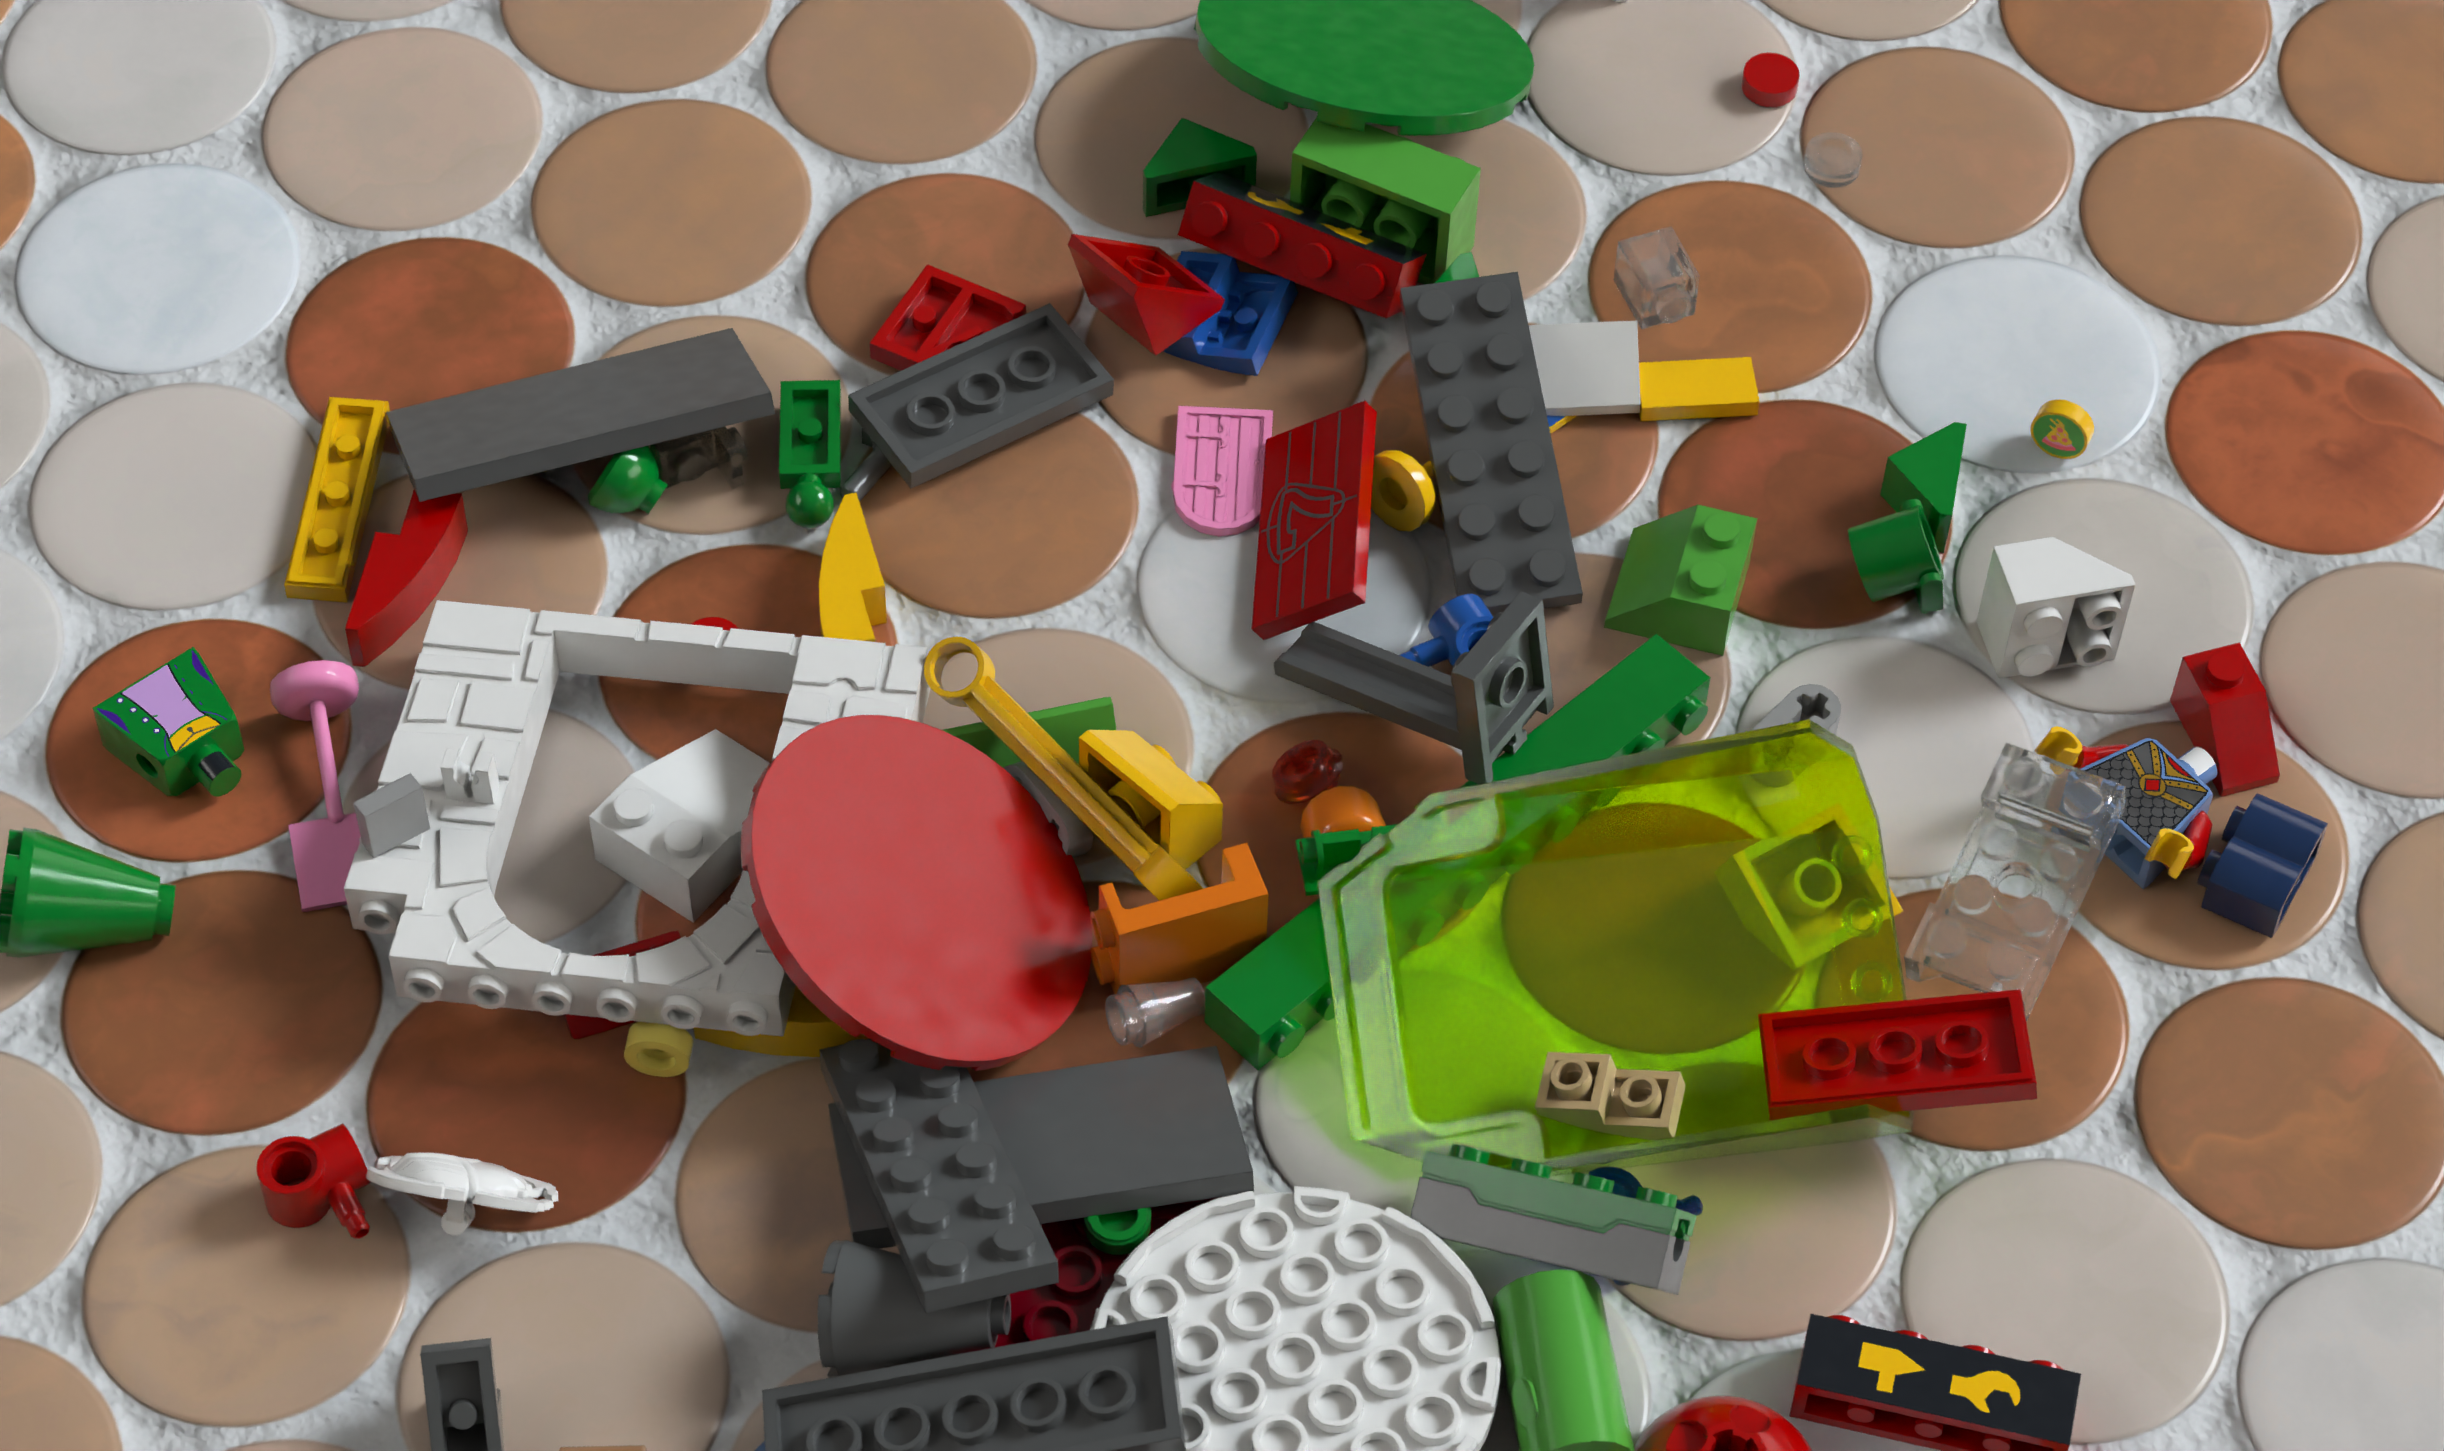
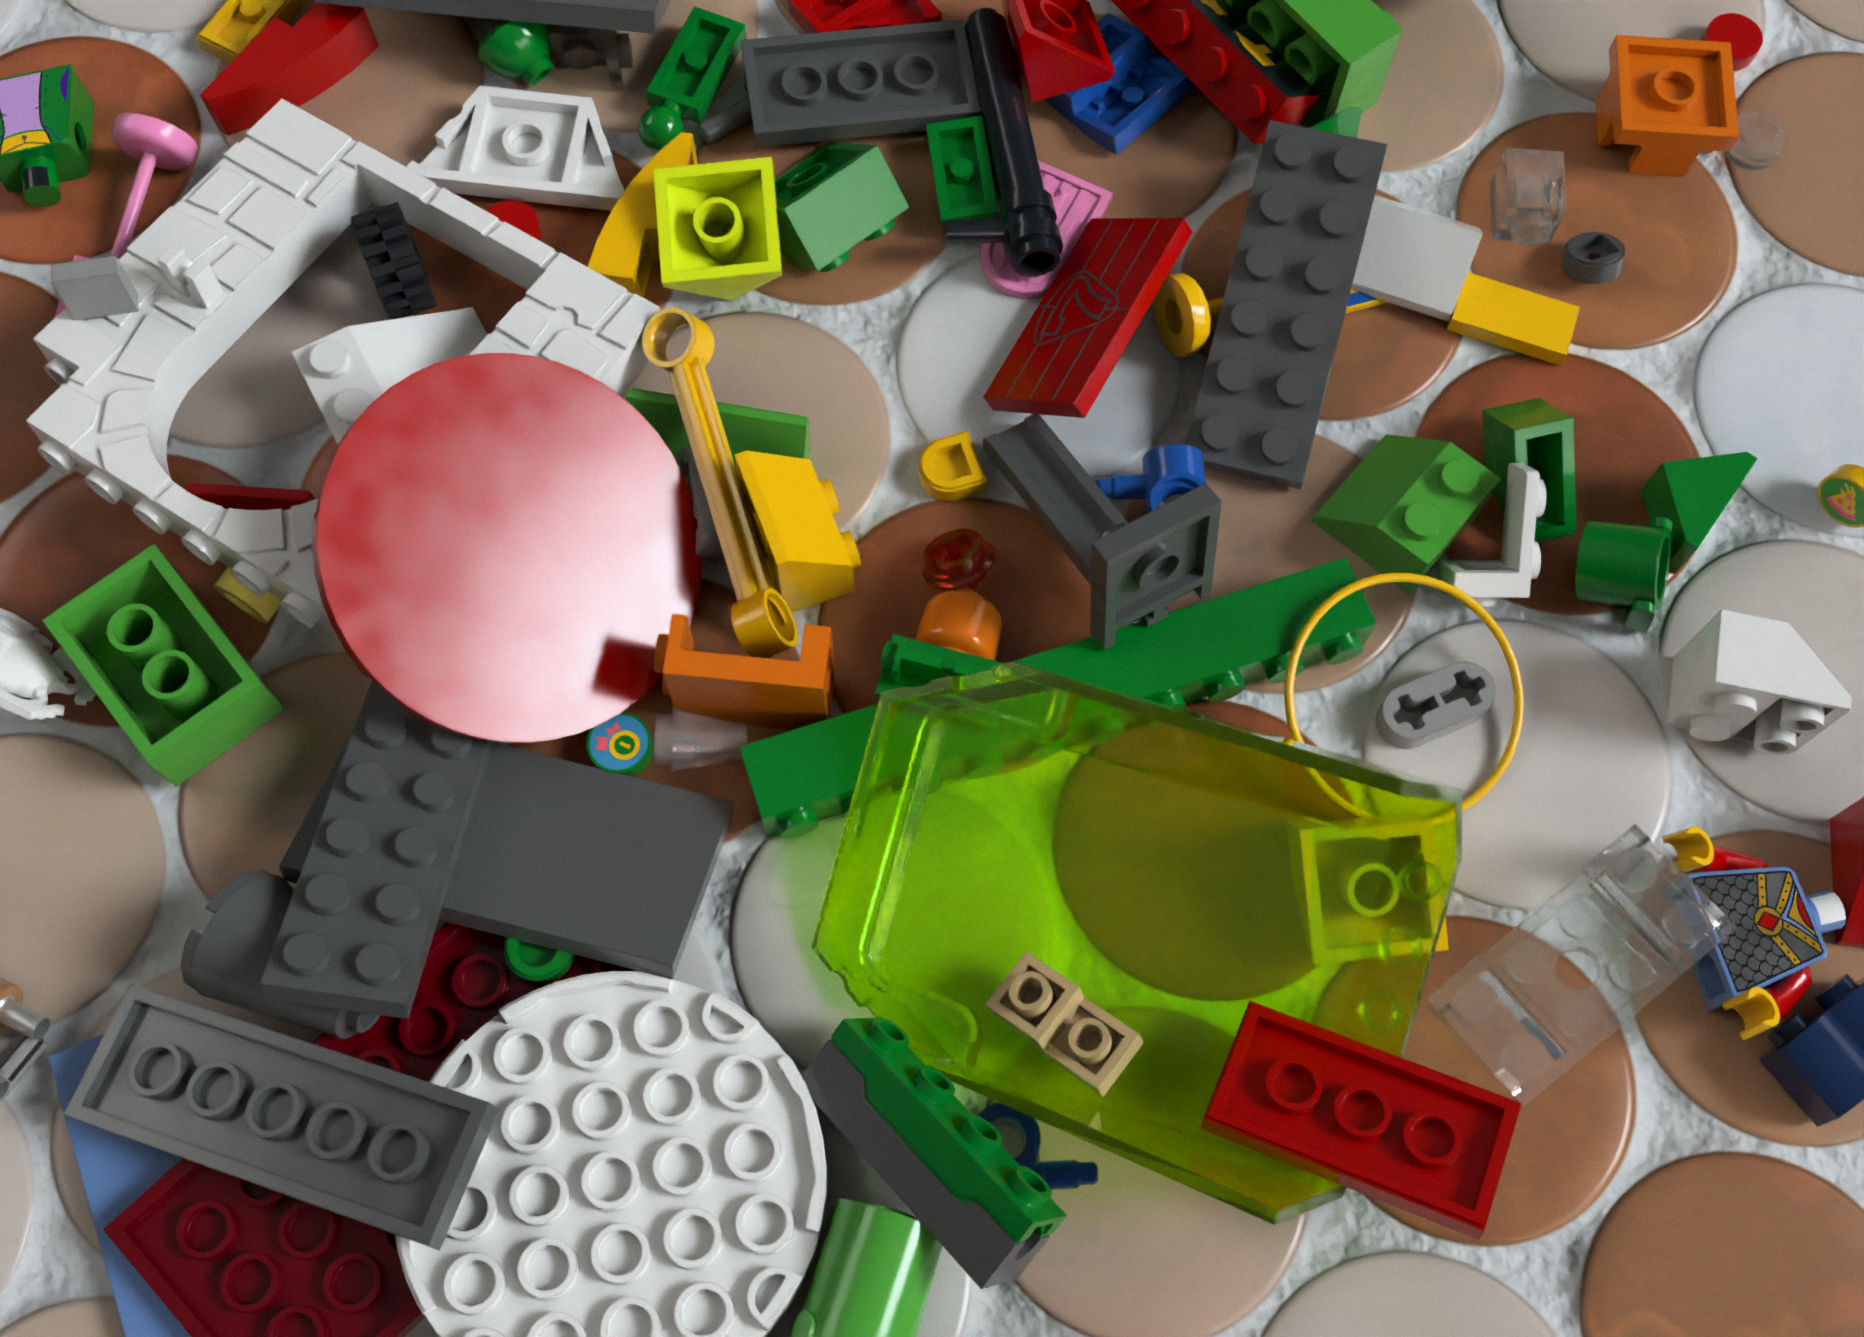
camera: 25 degrees right, 15 degrees up
none -> bright green brick [42,544,285,787]
none -> black tyre [351,202,437,319]
none -> white wing [406,86,625,211]
none -> tile [586,712,654,777]
none -> neon yellow slope [653,157,782,301]
none -> slope [775,142,909,272]
none -> yellow tile [918,430,988,501]
none -> green plate [926,116,998,229]
none -> black cylinder [941,8,1063,277]
none -> yellow piece [1284,572,1524,822]
none -> white bracket [1438,463,1546,607]
none -> green slope [1482,398,1576,542]
none -> dark grey tile [1562,232,1626,284]
none -> orange panel [1596,35,1739,177]

